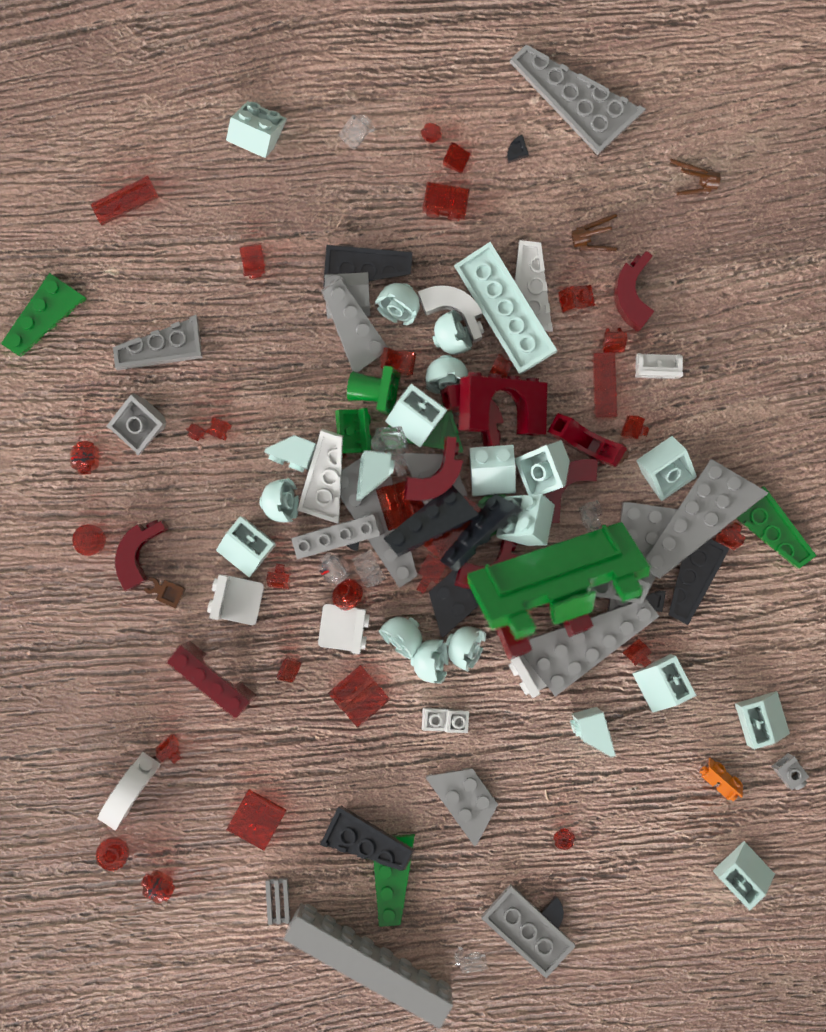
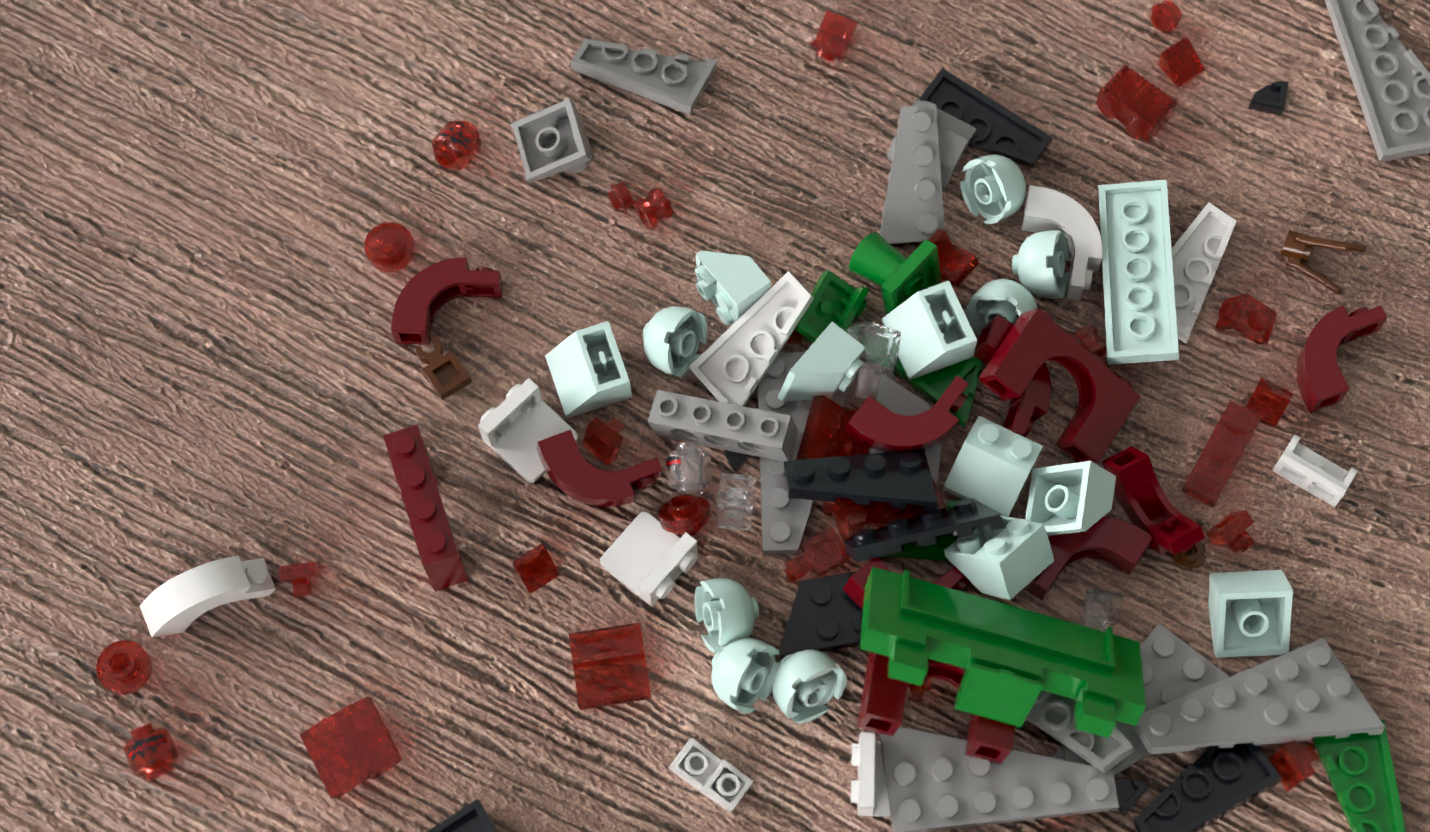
camera: 30 degrees right, 20 degrees down
none -> dark red arch [537,430,663,507]

